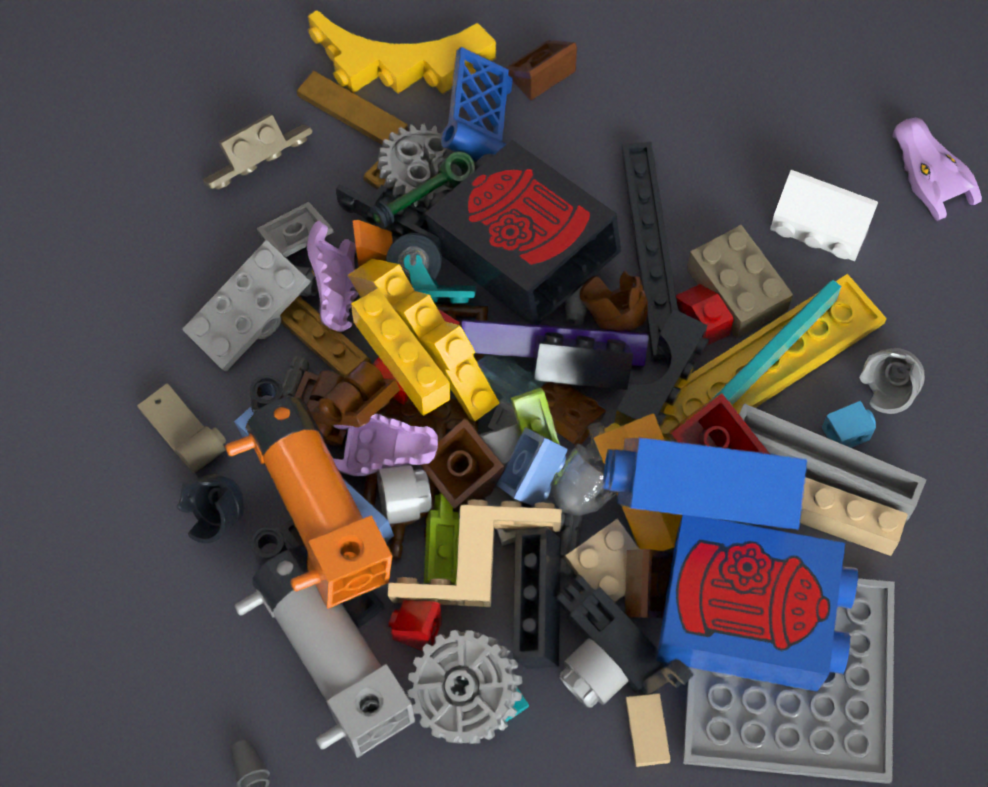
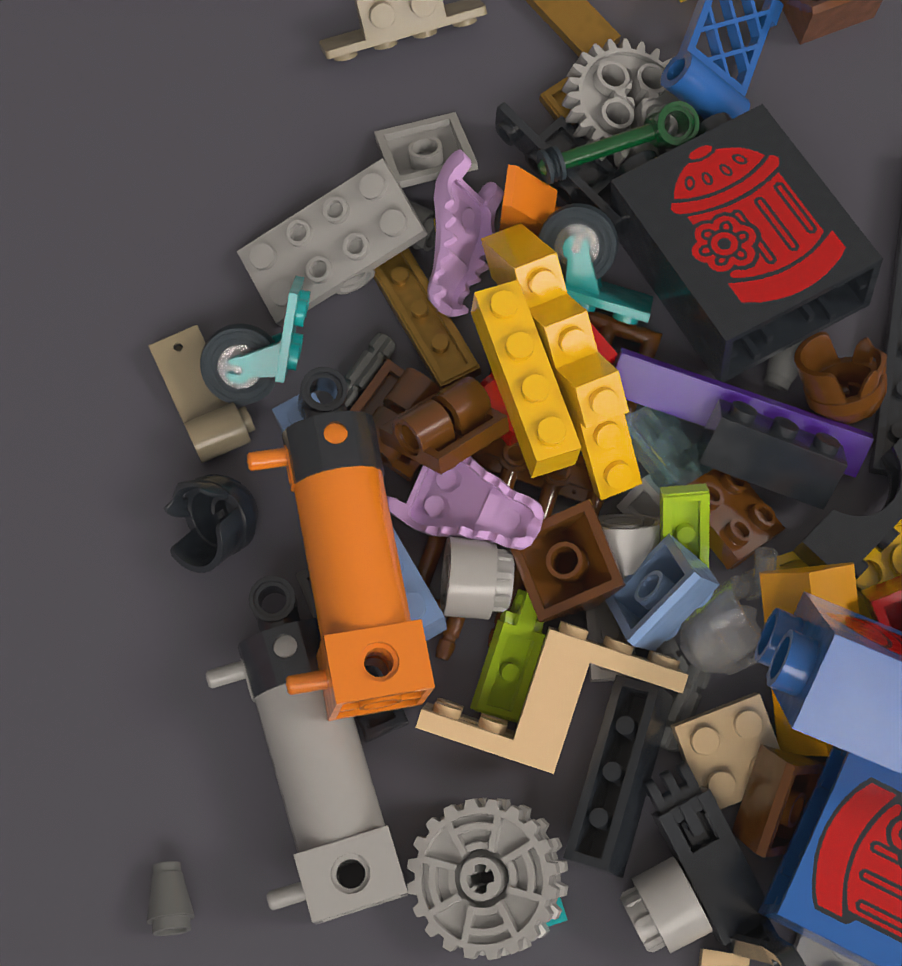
camera: 10 degrees right, 10 degrees up
red slope [388,600,442,652] -> none
none -> plate [200,276,311,405]

